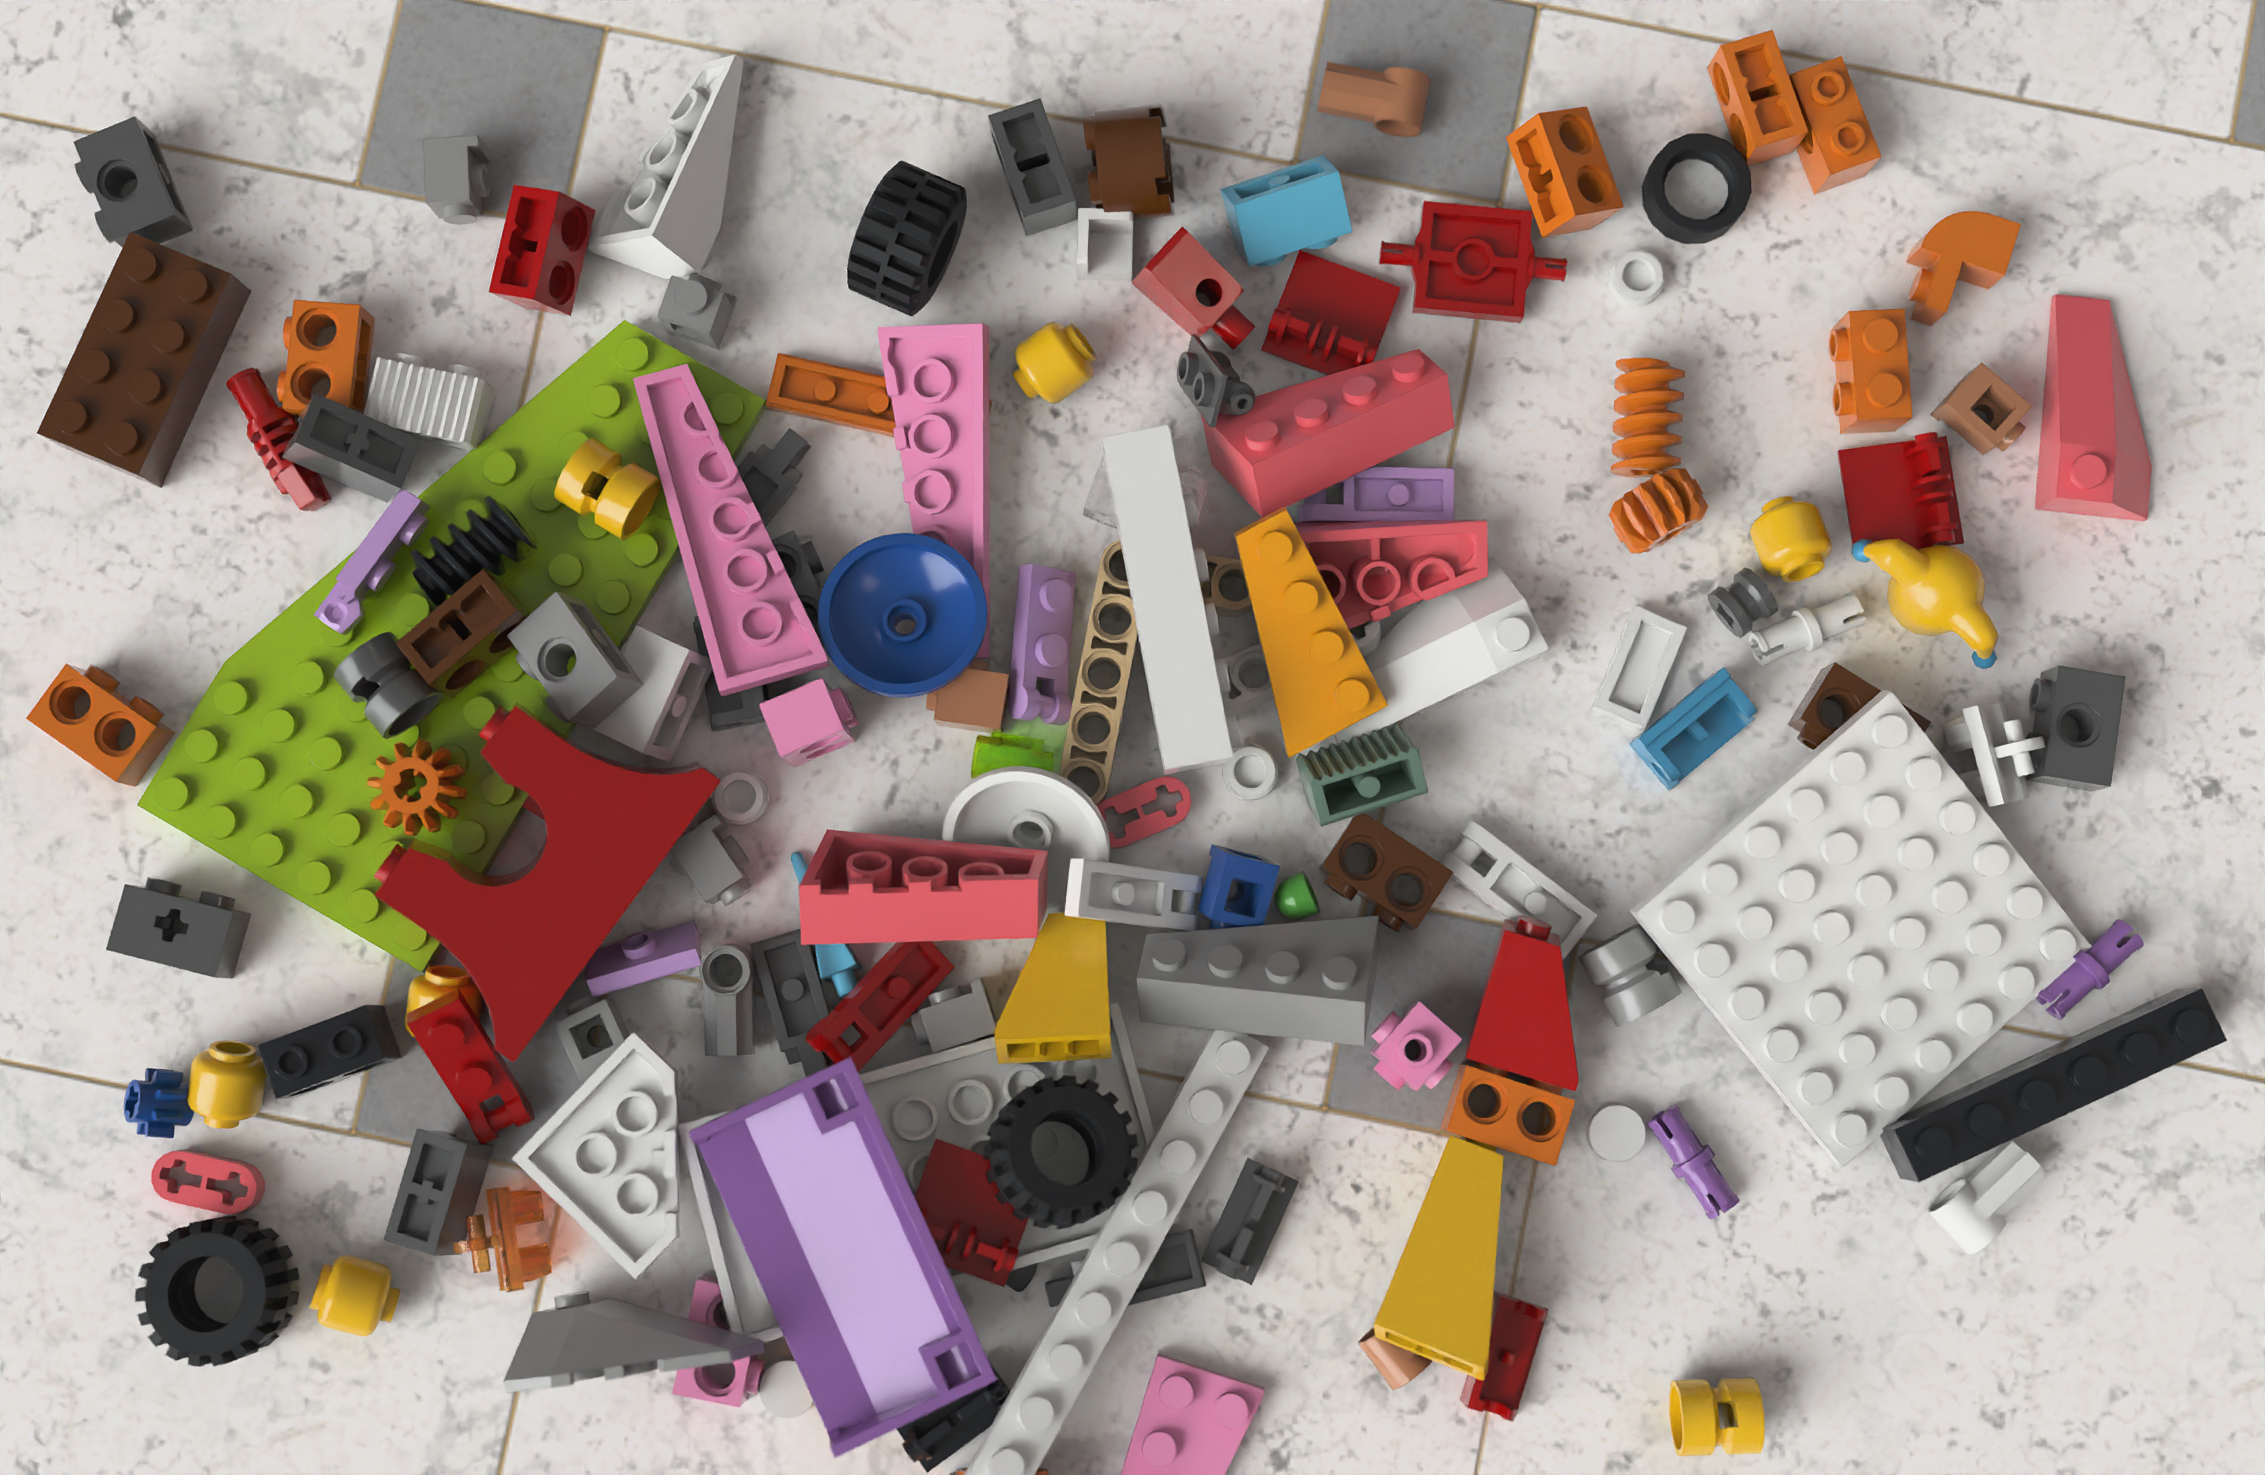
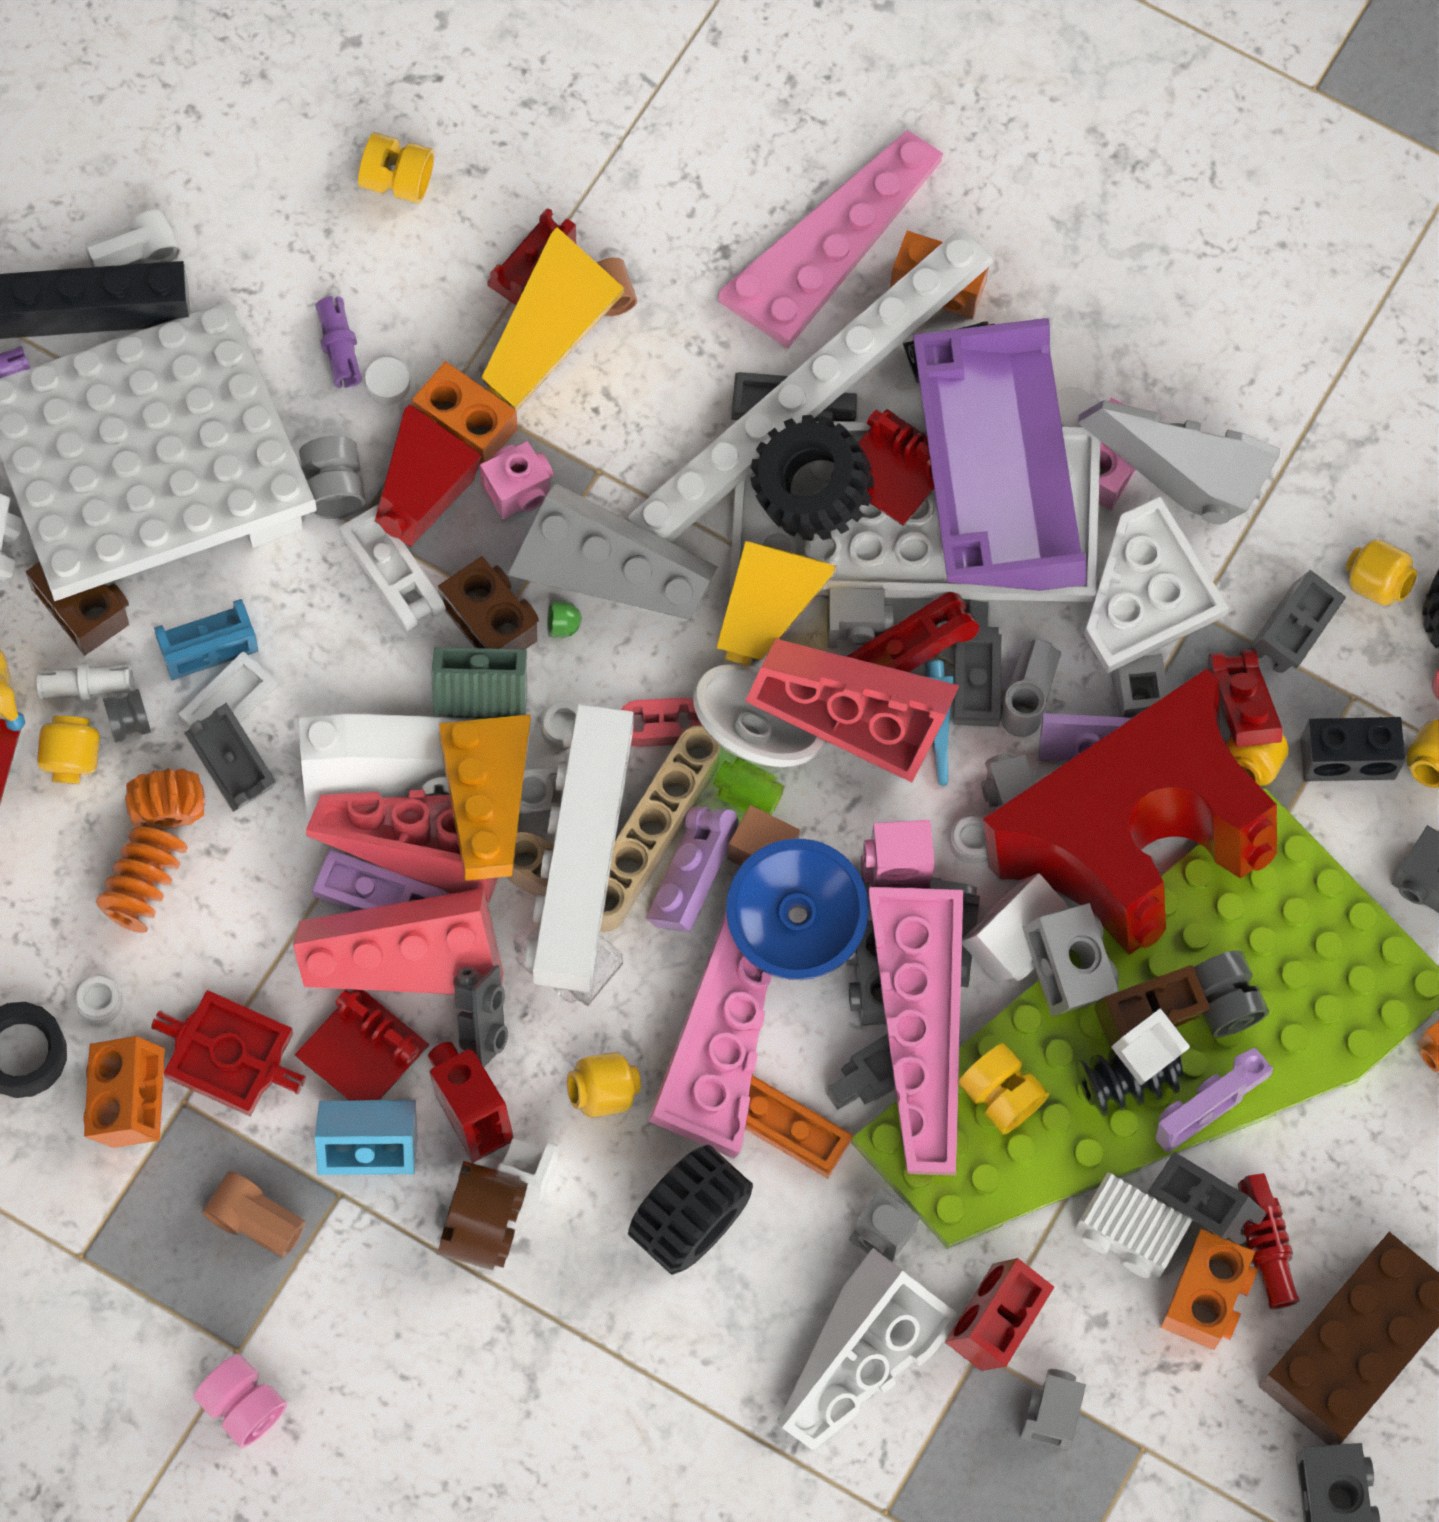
camera: 165 degrees left, 15 degrees down
orange gear [367,739,468,836] -> none
clear orange hips [453,1186,552,1293] -> none
dark grey brick [988,98,1077,236] -> none
white plate [1064,859,1203,932] -> none
blue brick [1197,844,1280,929] -> none
dark grey hinge [1200,1158,1299,1285] -> none
none -> dark grey hinge [184,703,276,812]
none -> white panel [1111,1008,1190,1085]

